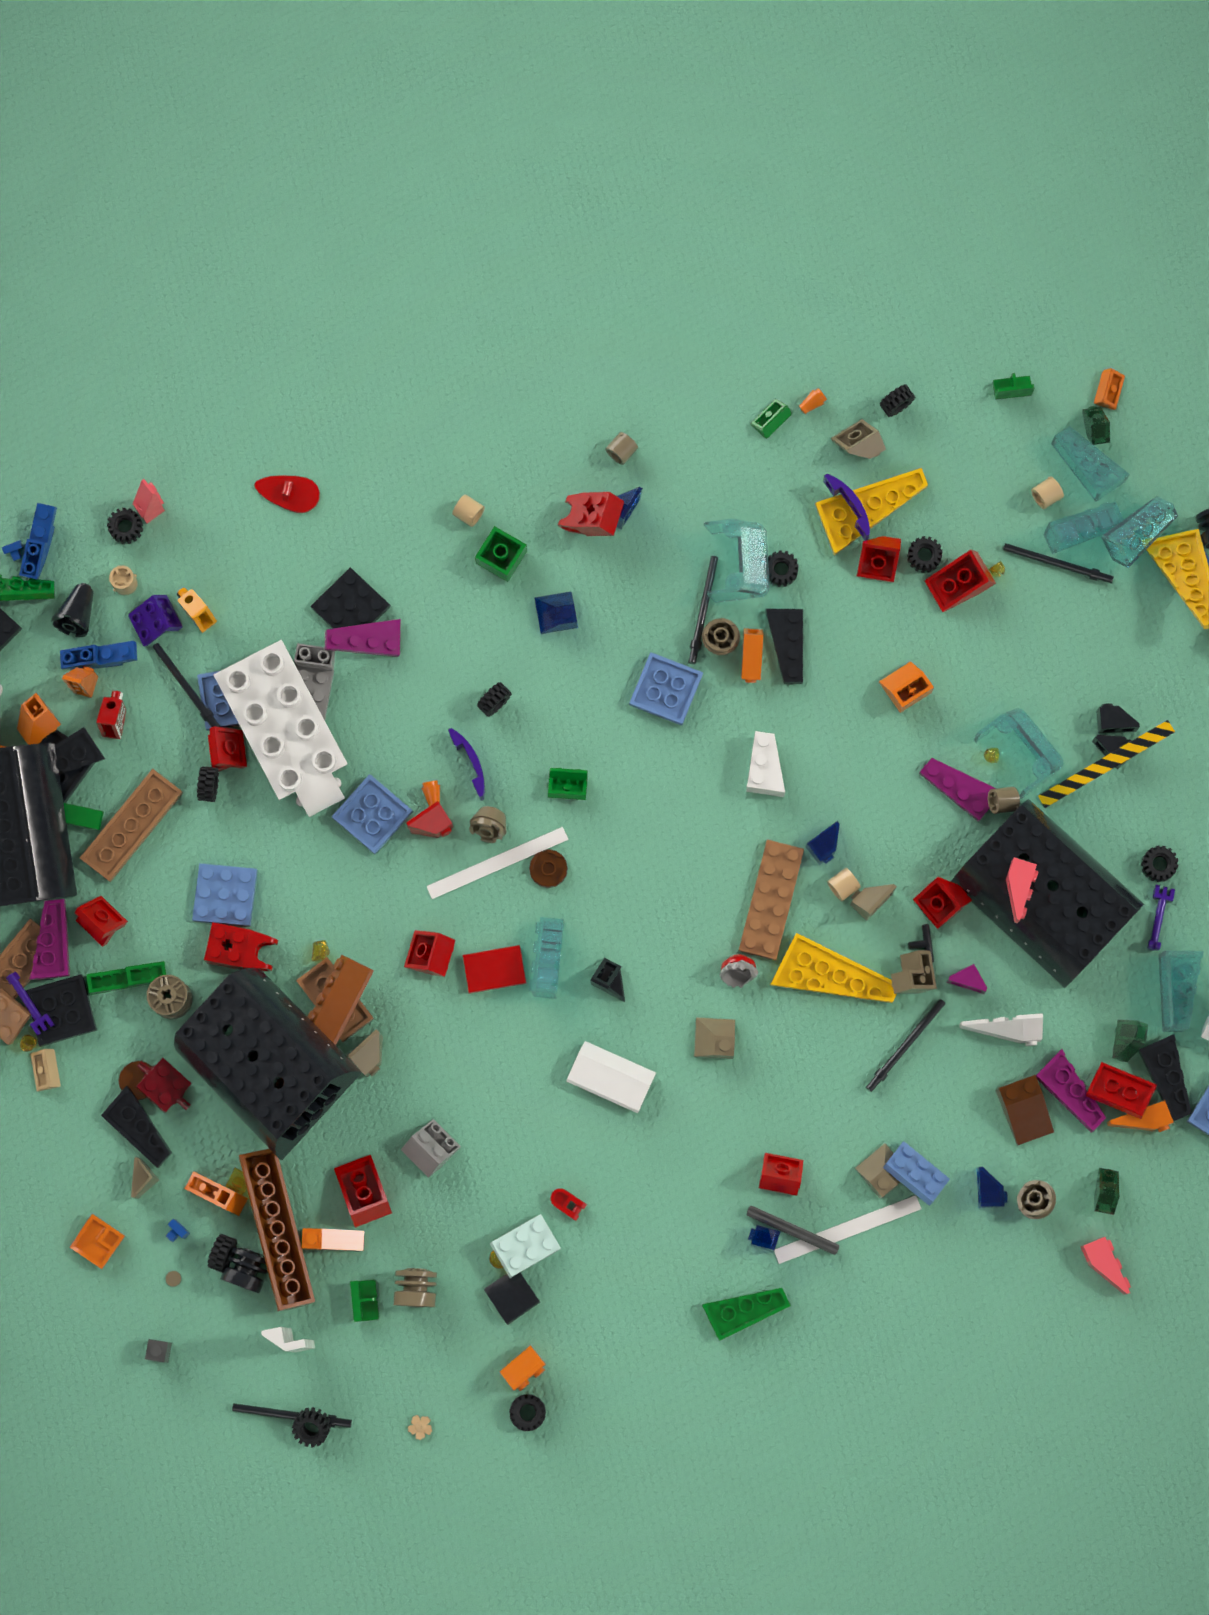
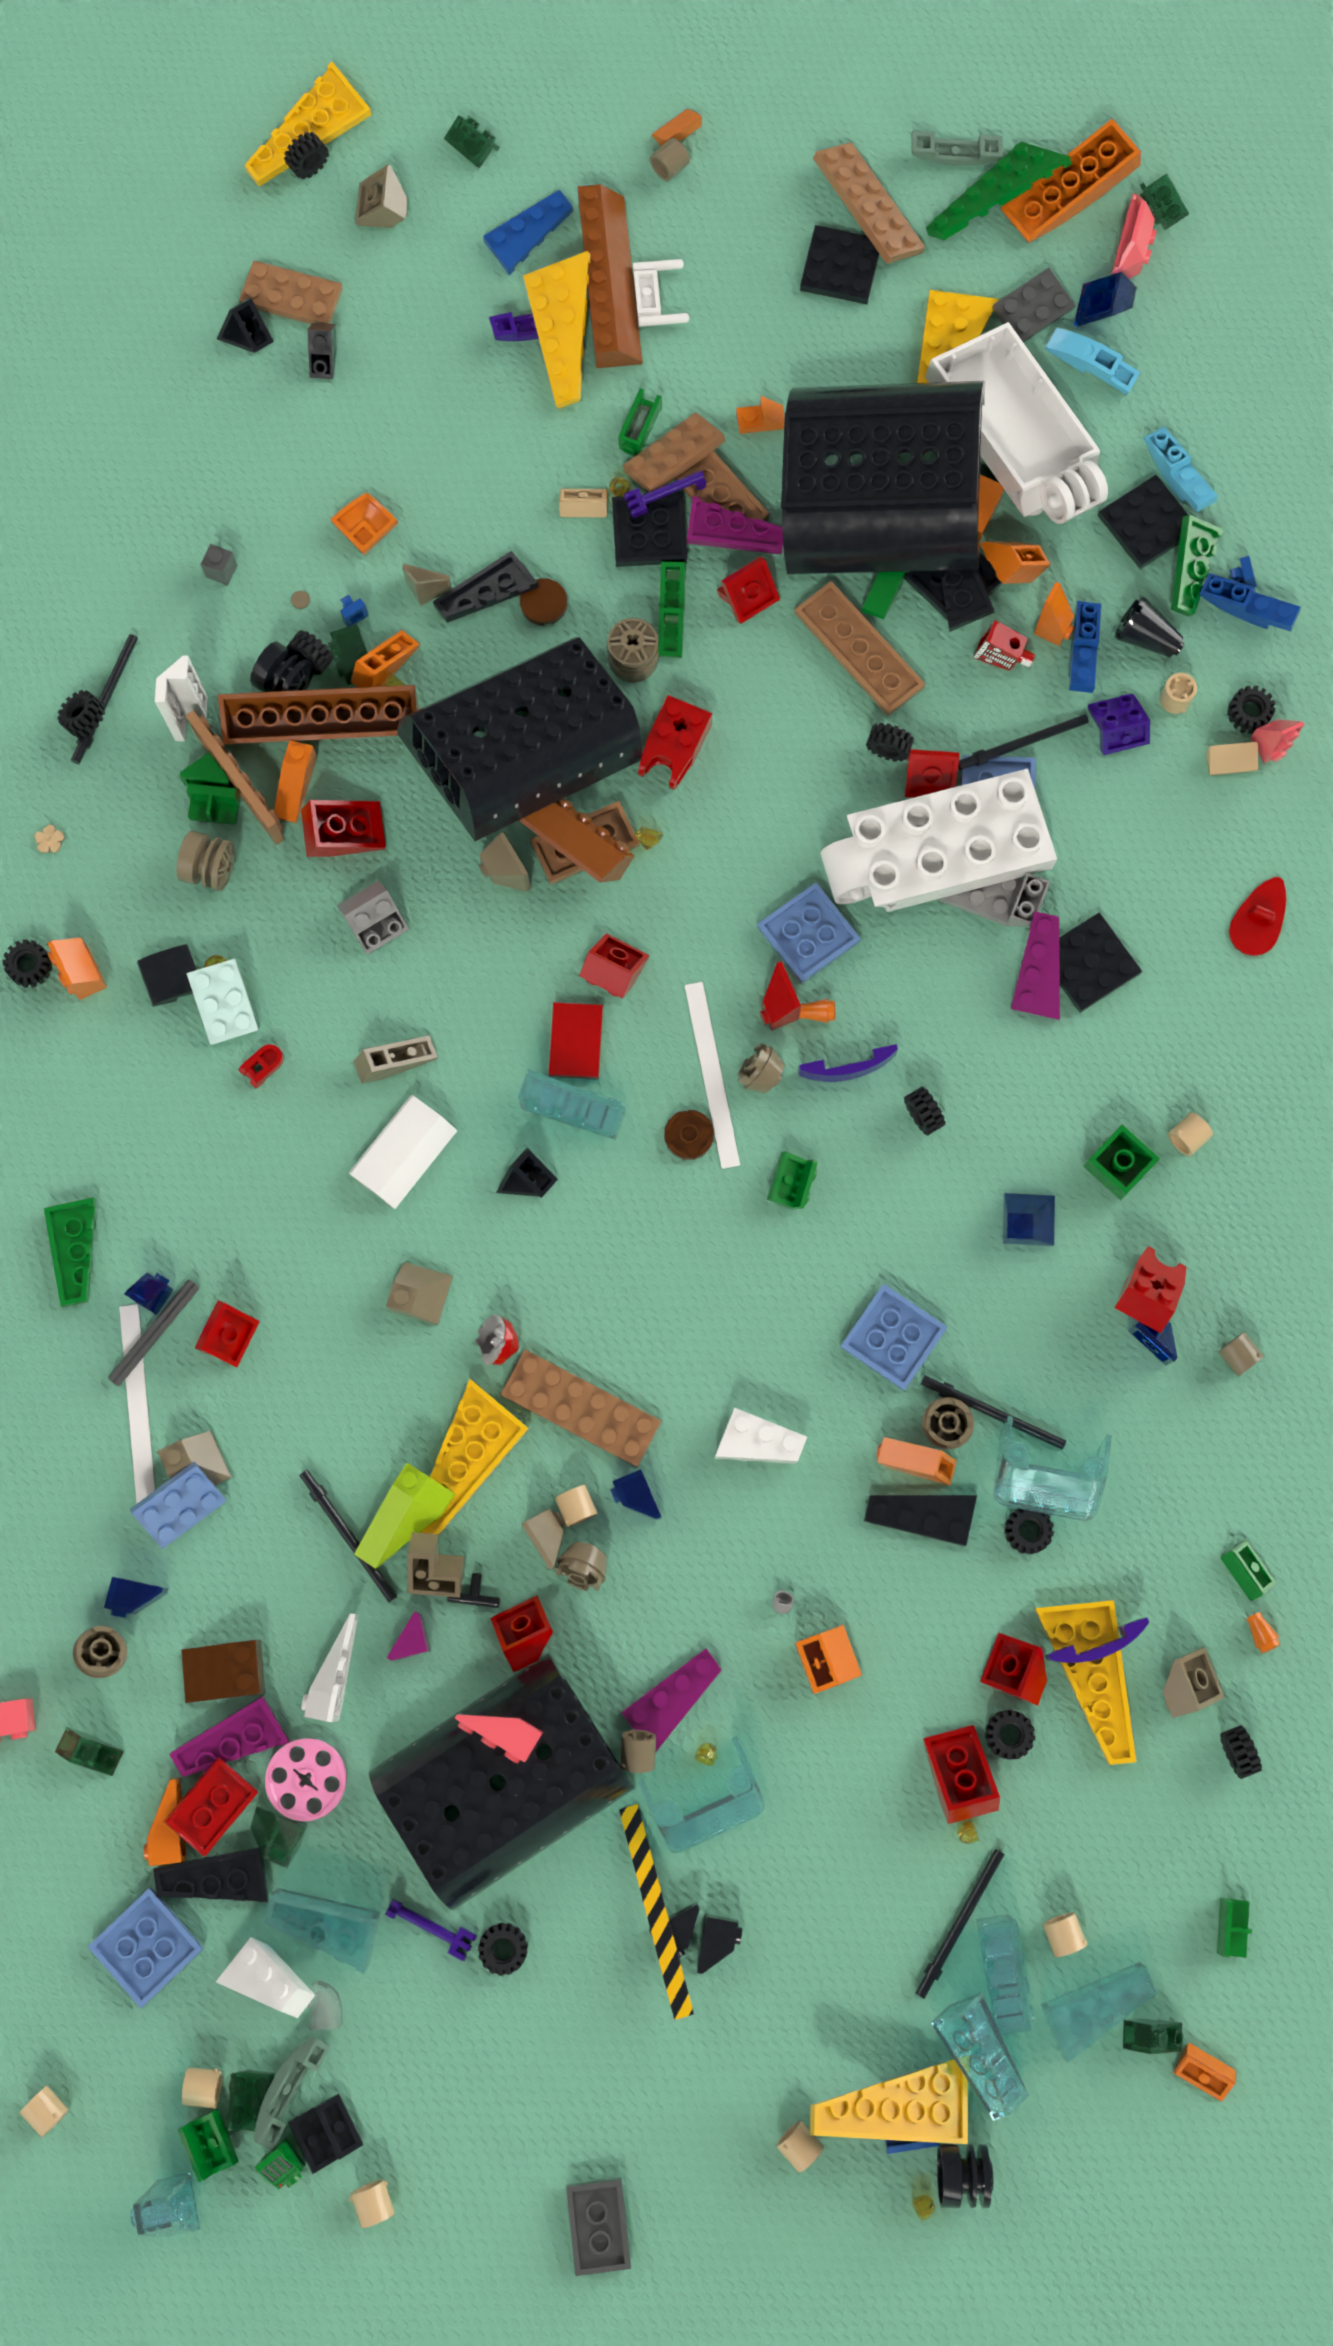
camera: 100 degrees right, 0 degrees up
dark red plate [136,1058,192,1113] -> none
light orange torso [177,588,217,633] -> none
medium blue plate [192,863,258,927] -> none
none -> green slope [180,752,233,788]
none -> medium nougat plate [185,710,284,845]
none -> bright pink wedge [265,1738,347,1821]
none -> clear green slope [328,624,367,685]
none -> dark tan slope [353,1035,438,1084]
none -> lime wedge [354,1463,456,1569]
none -> dark tan cone [555,1542,607,1591]
none -> light grey hinge [772,1590,794,1614]
none -> tan slope [1206,742,1258,775]

